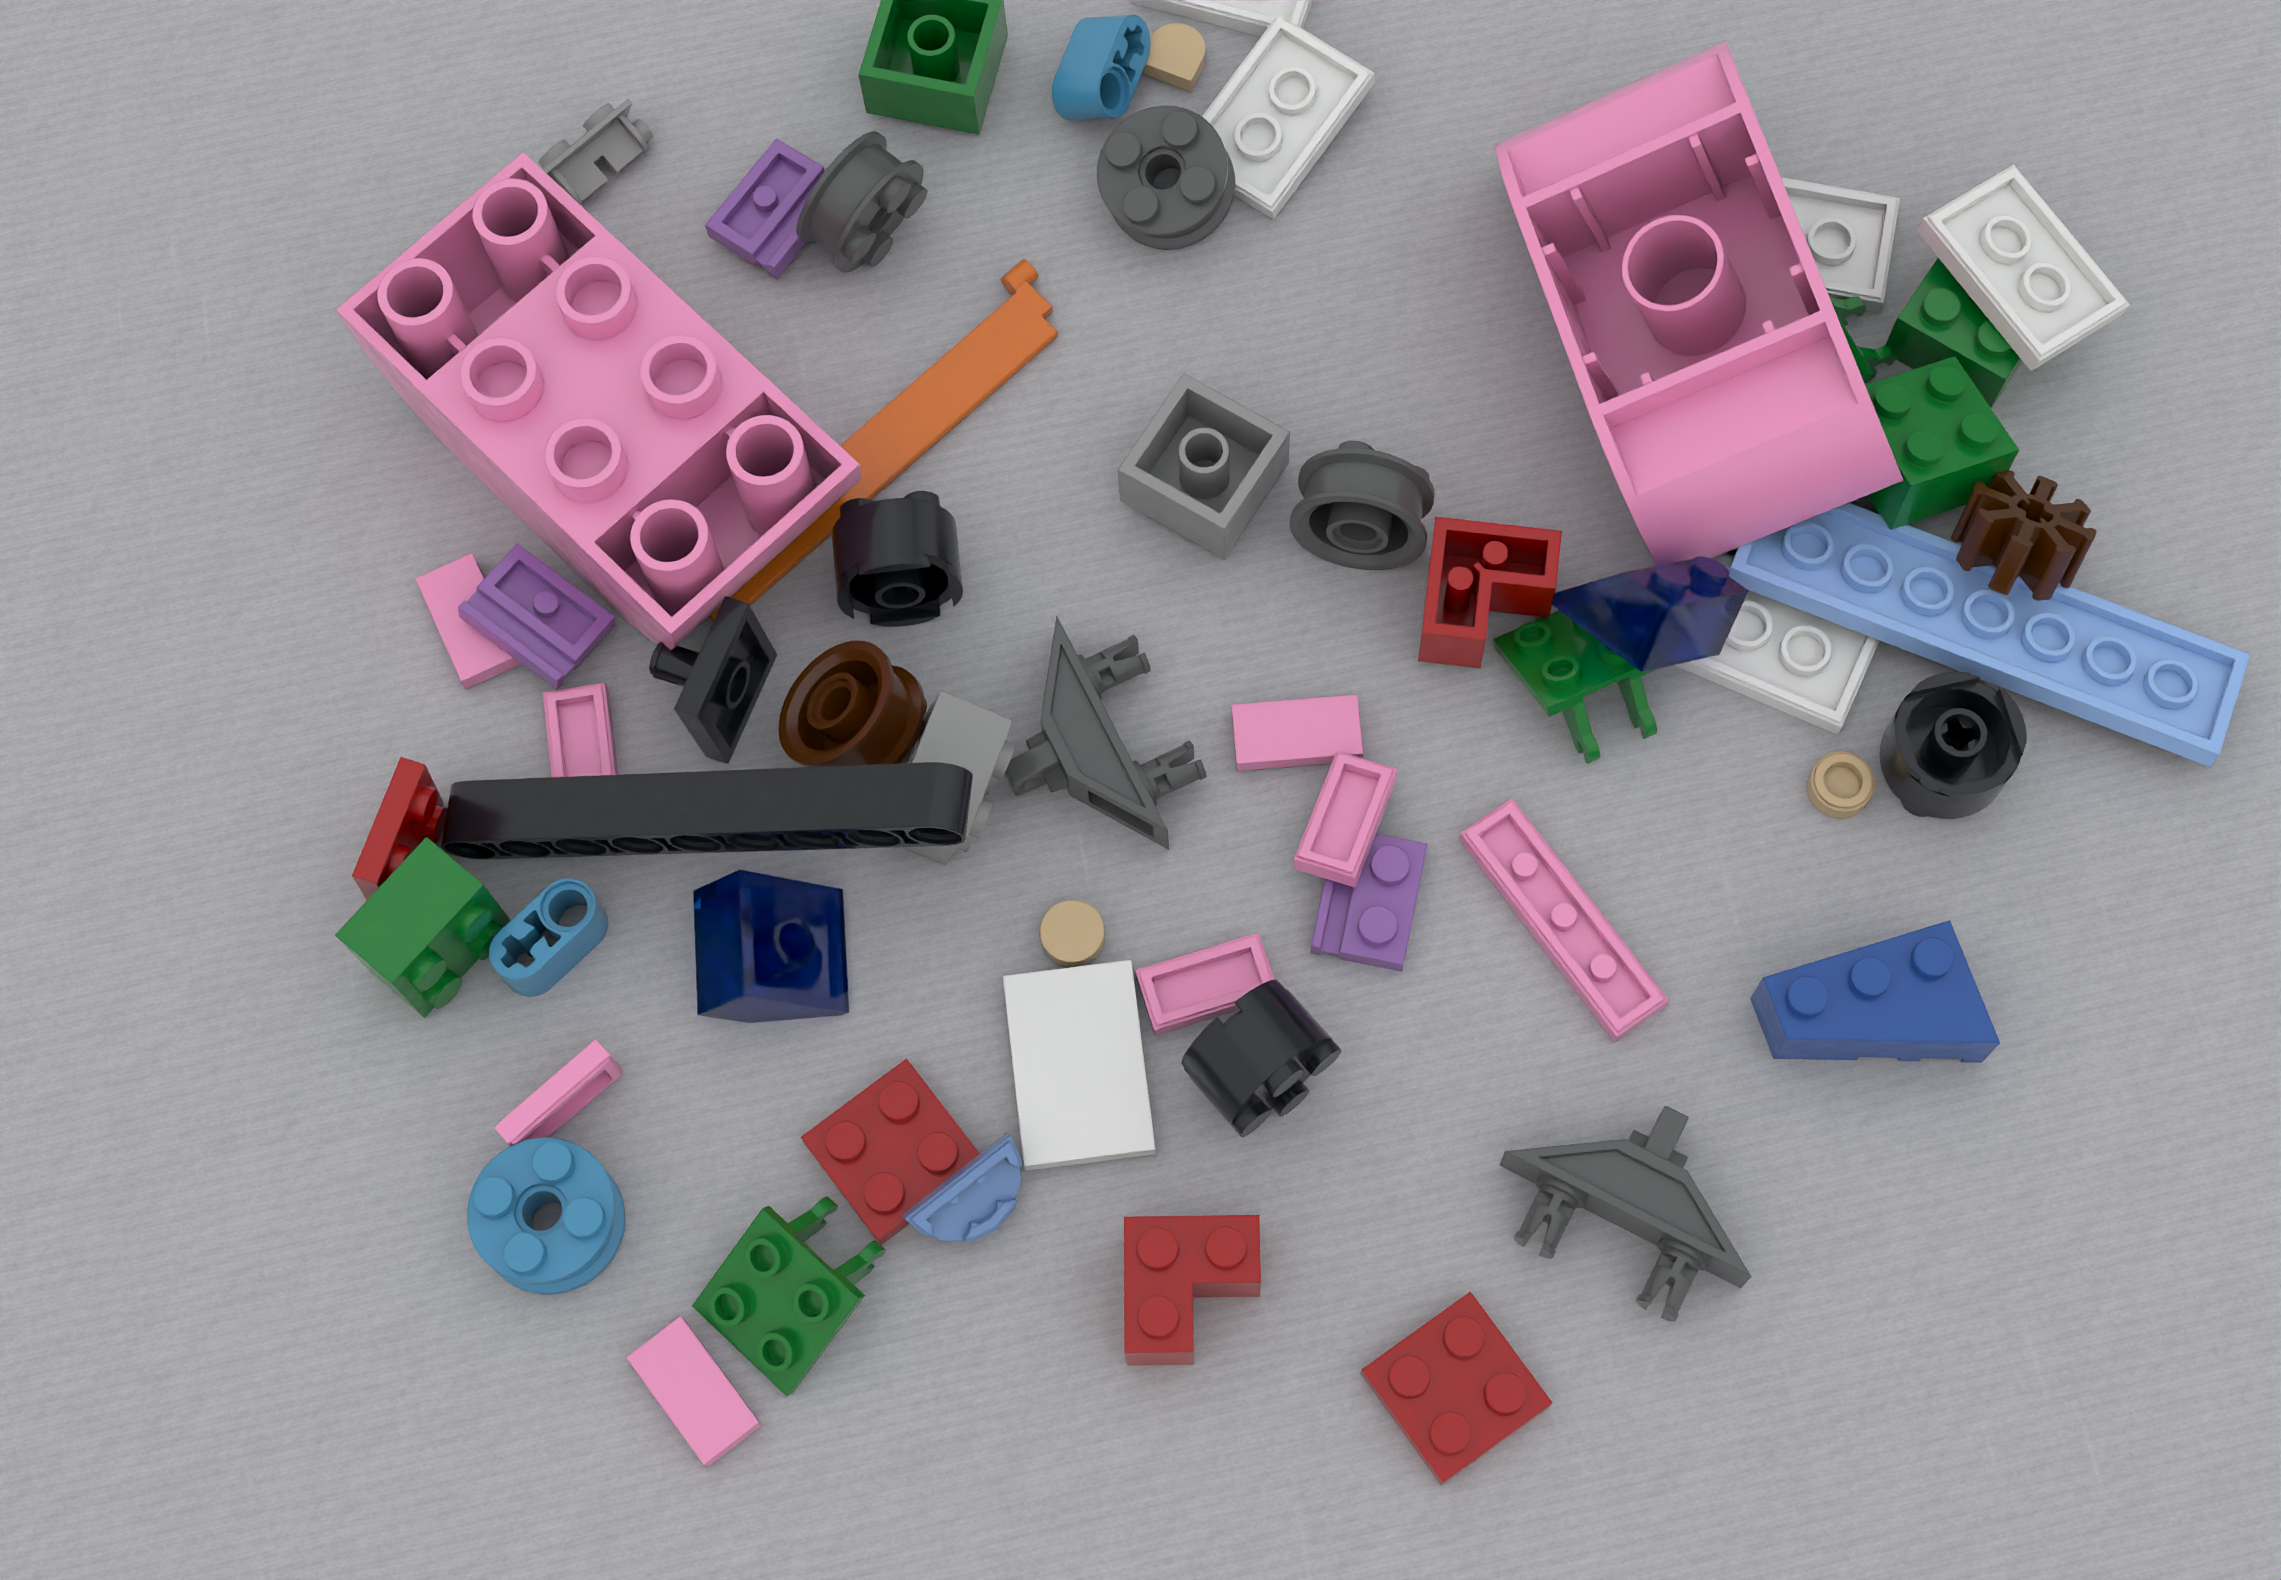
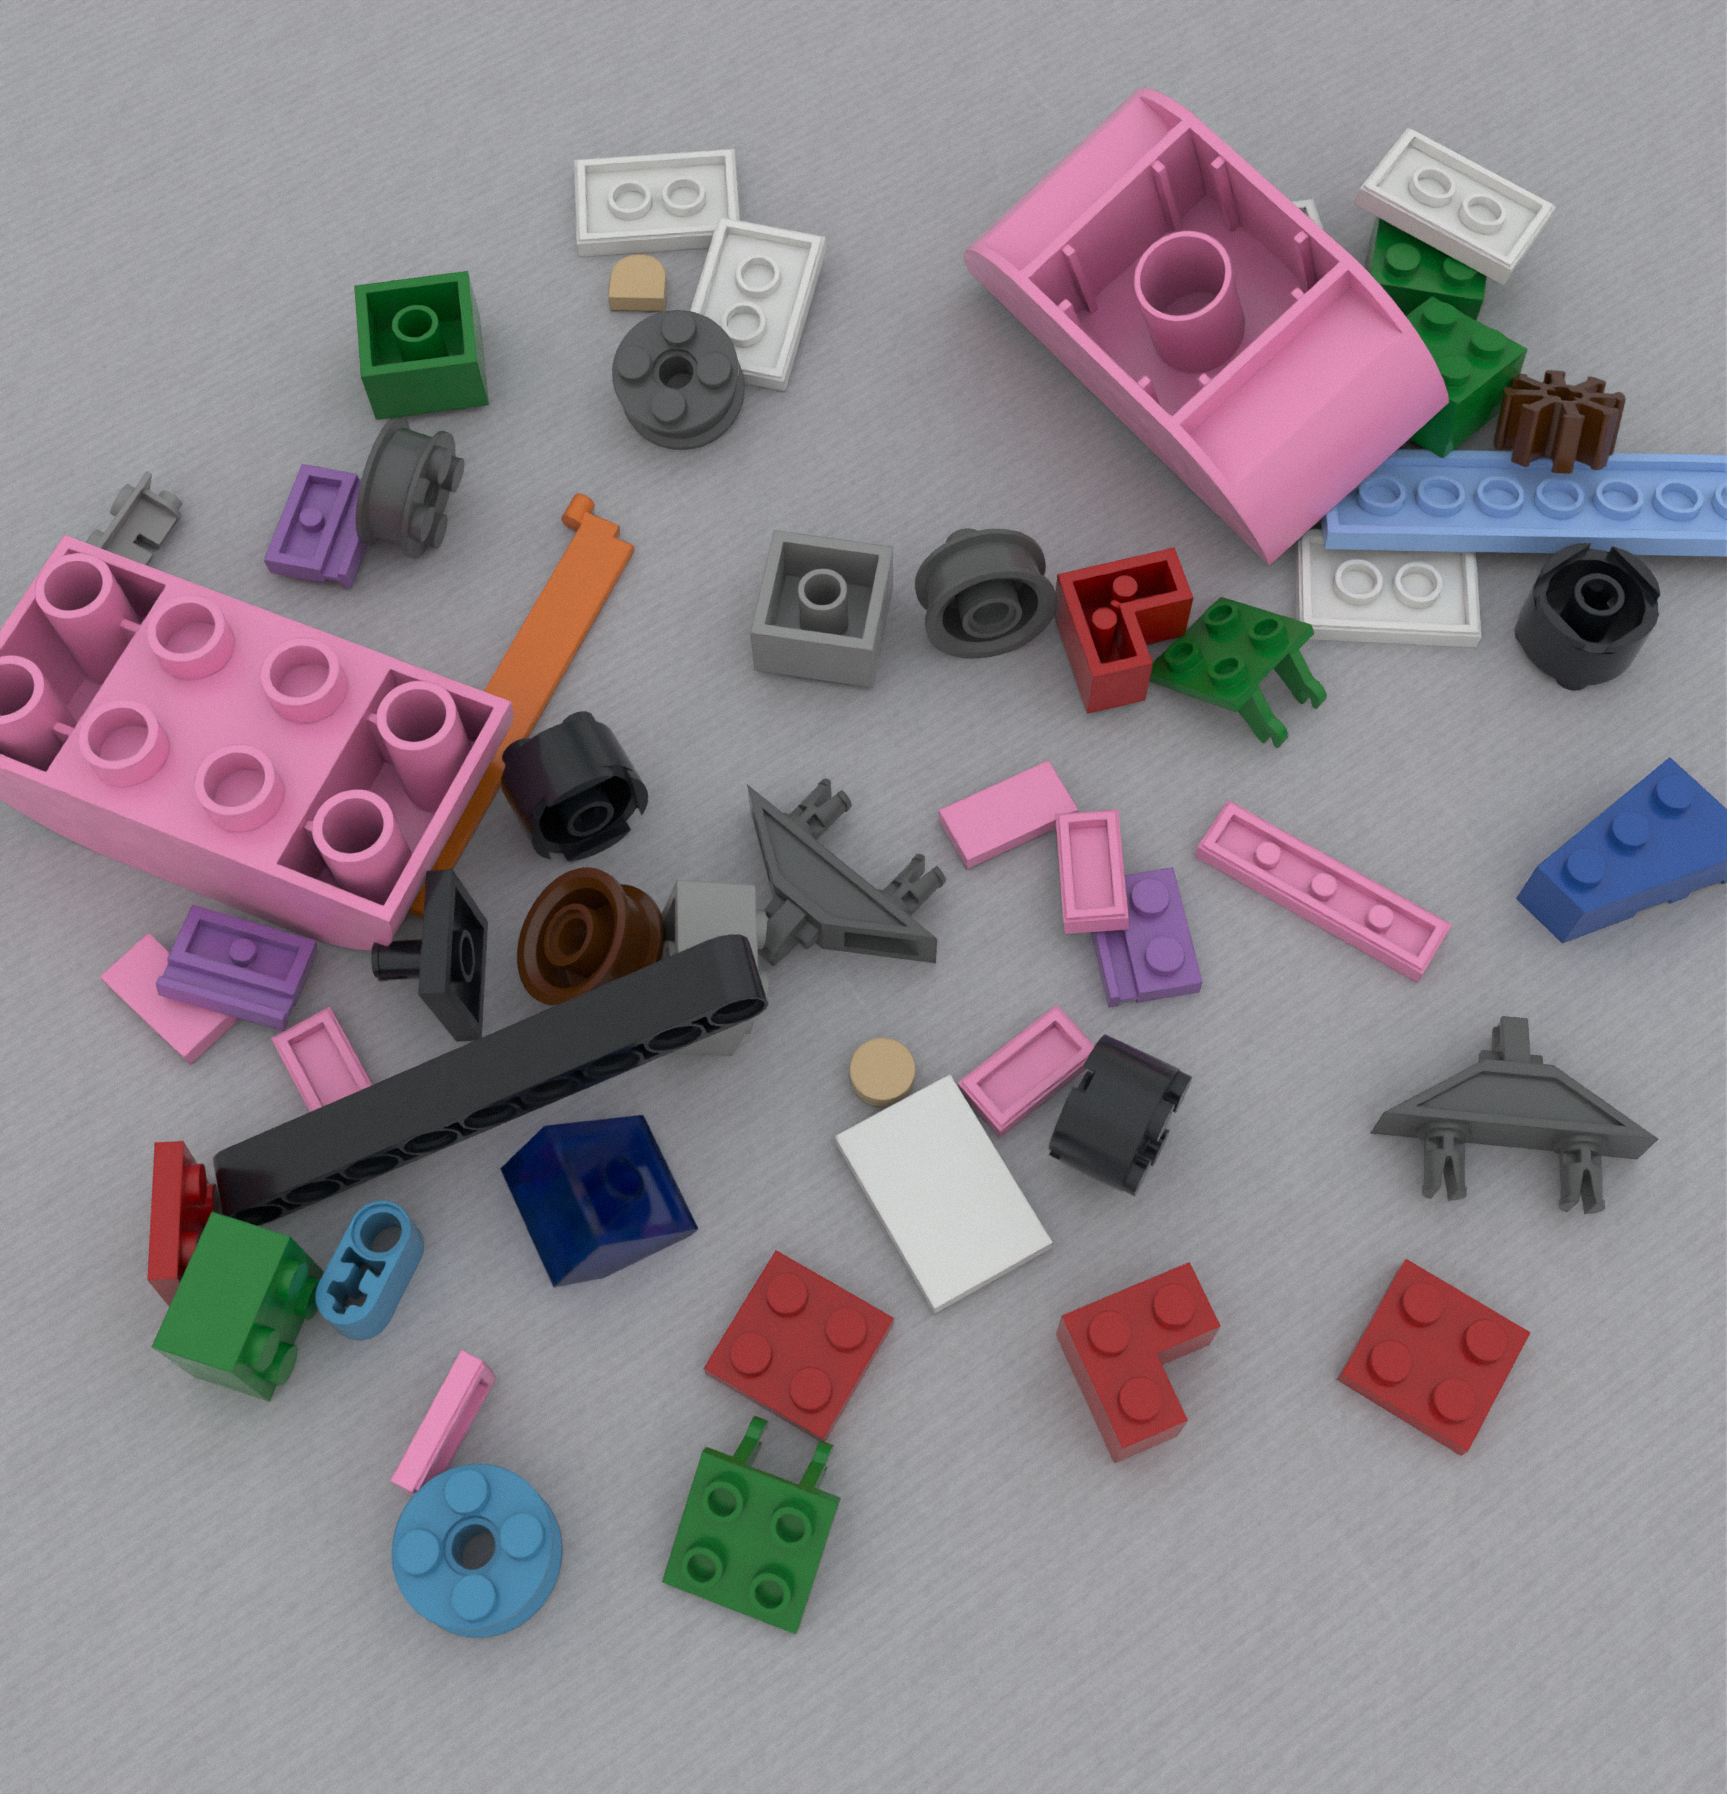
camera: 25 degrees left, 5 degrees down
bright pink tile [626,1316,762,1468] -> none
medium blue plate [901,1133,1022,1242] -> none
dark azure beam [1052,15,1151,120] -> none
clear blue slope [1550,556,1749,672] -> none
tan tile [1807,751,1875,819] -> none

